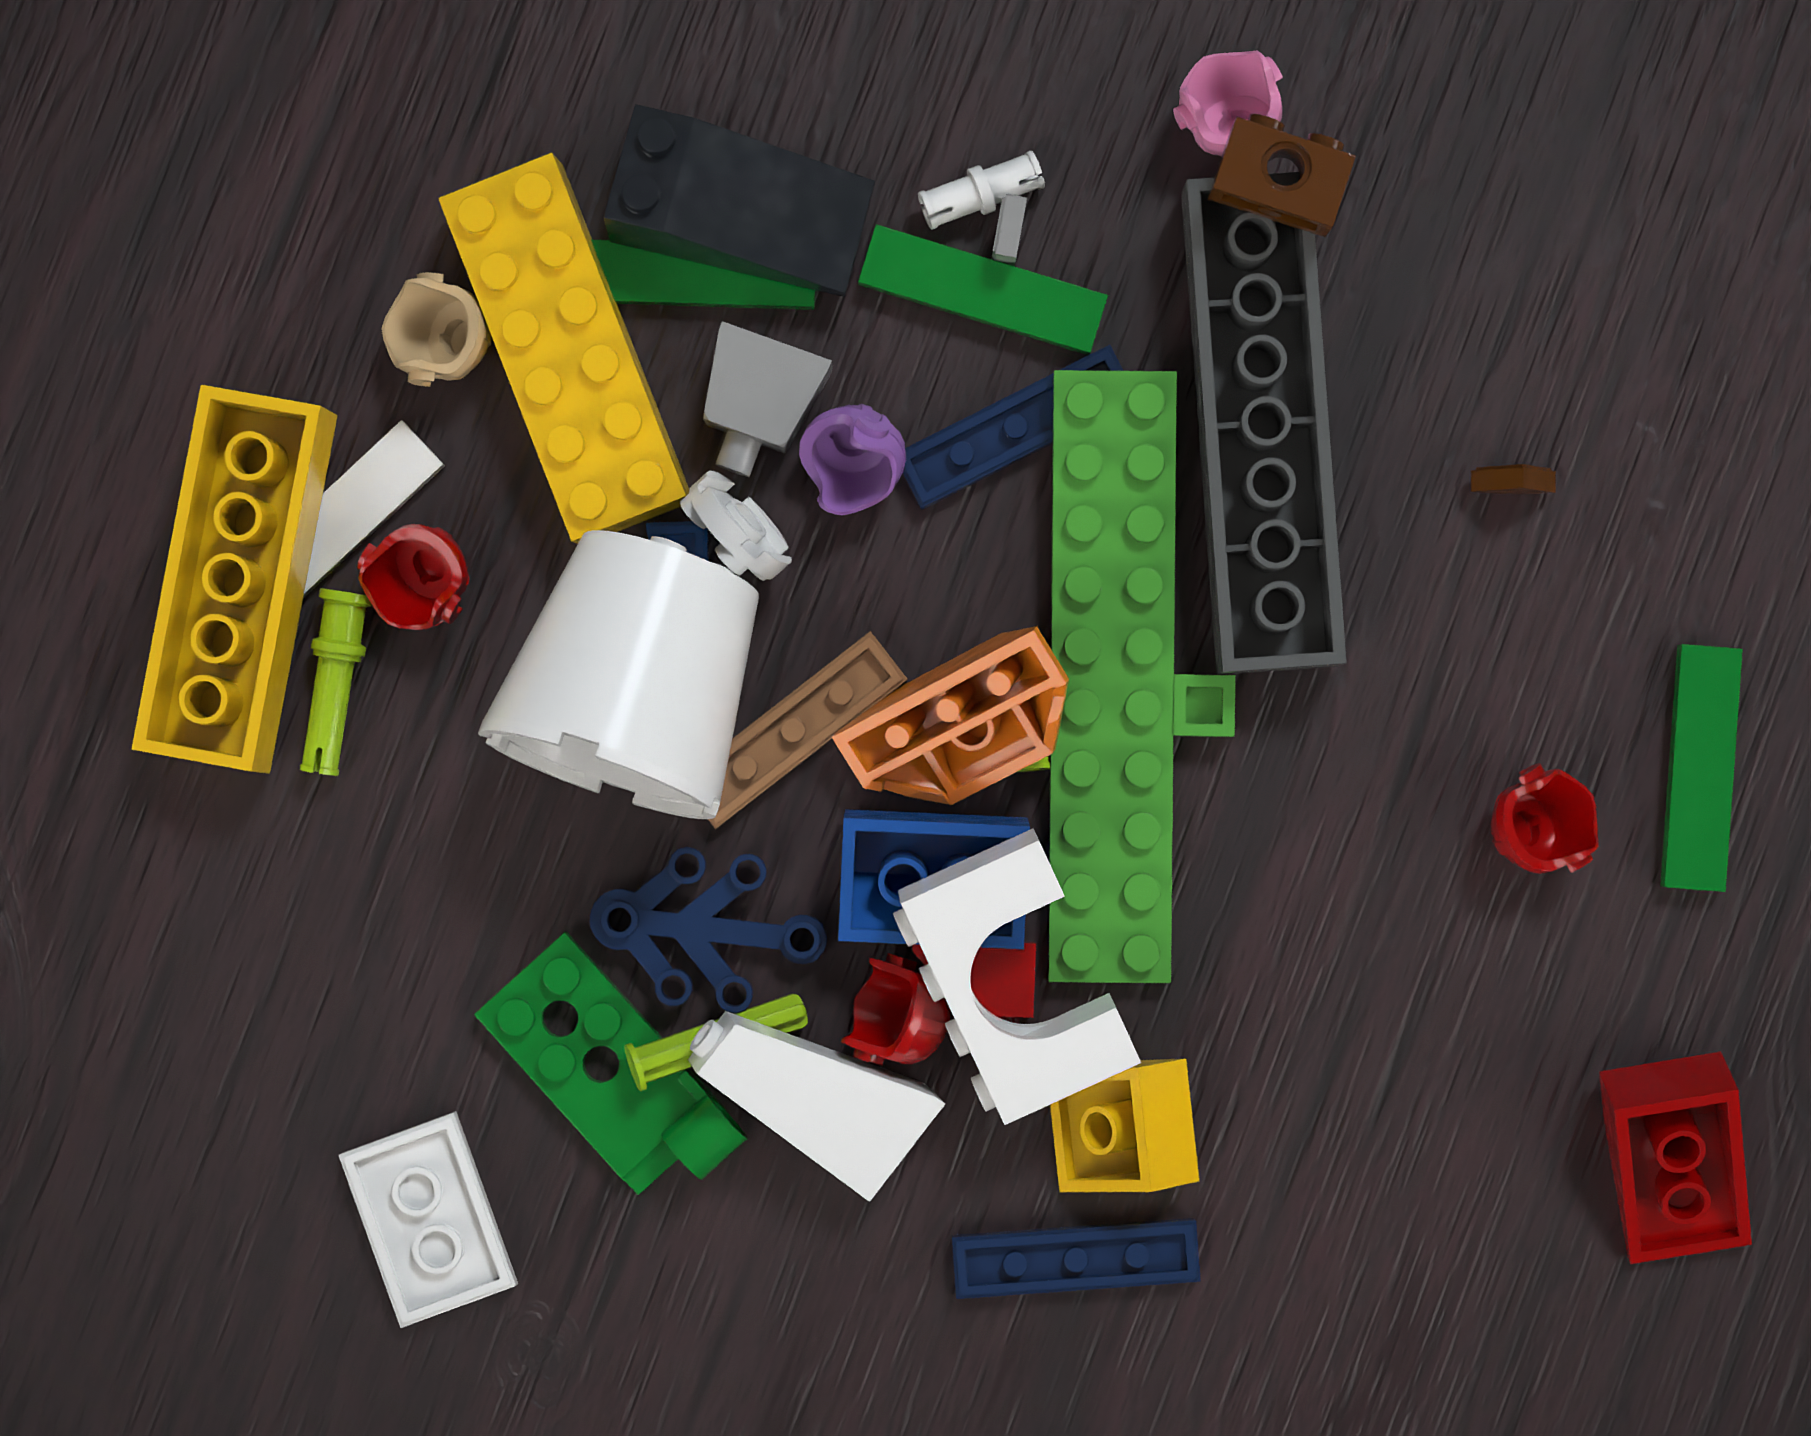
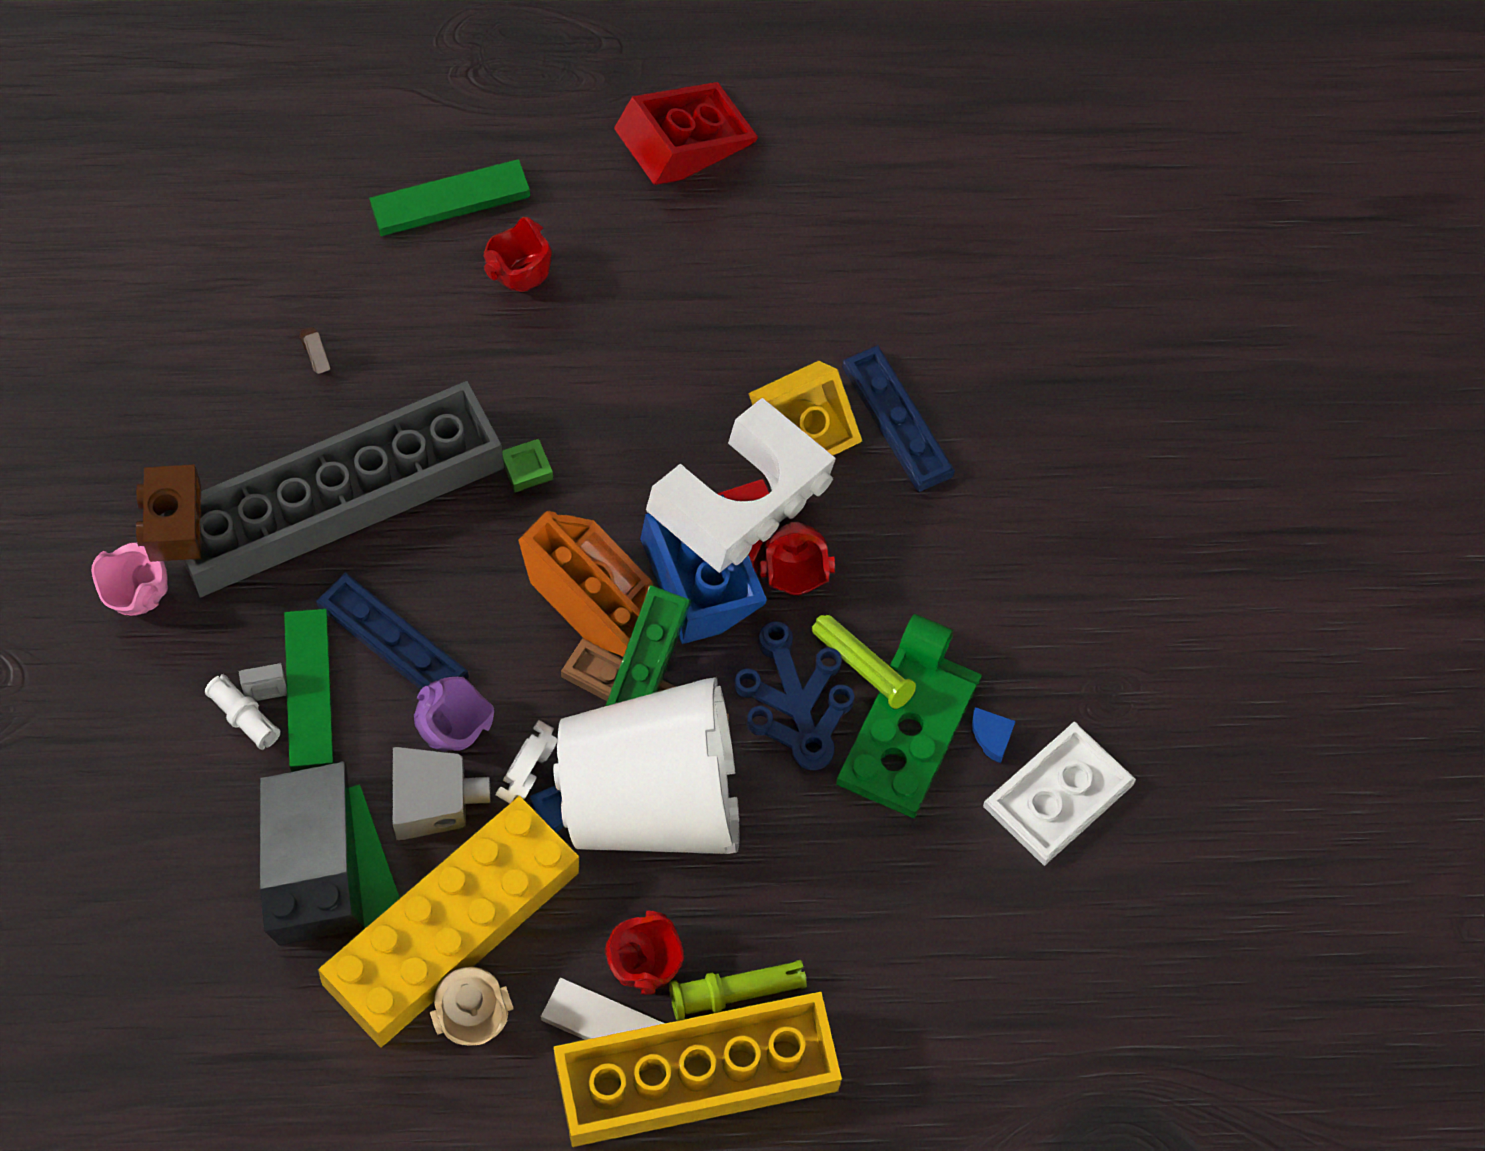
camera: 115 degrees left, 25 degrees down
white slope [688,1011,945,1202] -> none
bright green plate [1048,370,1177,983] -> none
none -> green tile [606,585,692,706]
none -> blue tile [972,707,1015,763]

